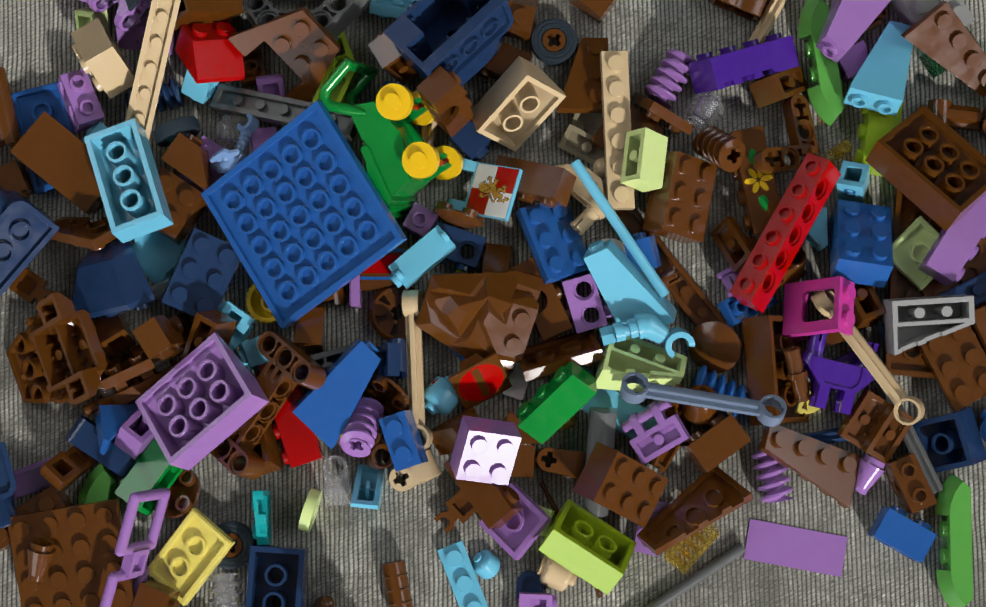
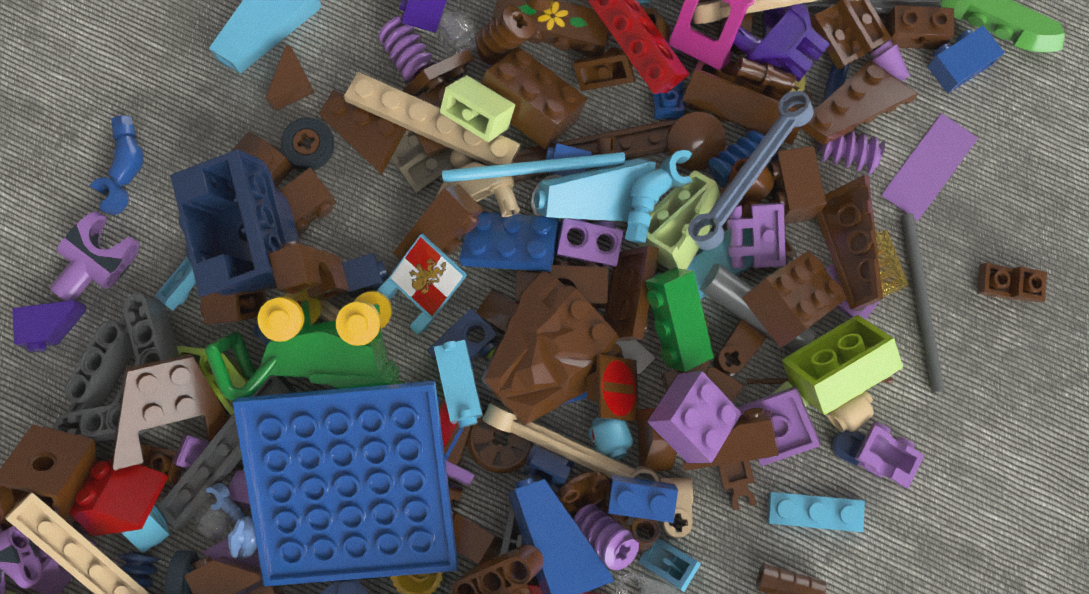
camera: 60 degrees left, 5 degrees down
medium lavender brick [402,202,439,239] -> none
reddish brown dish [433,201,484,228] -> none
tan slope [472,56,566,152] -> none
medium azure piece [472,549,501,579] -> none
medium lavender bush [716,267,739,298] -> none

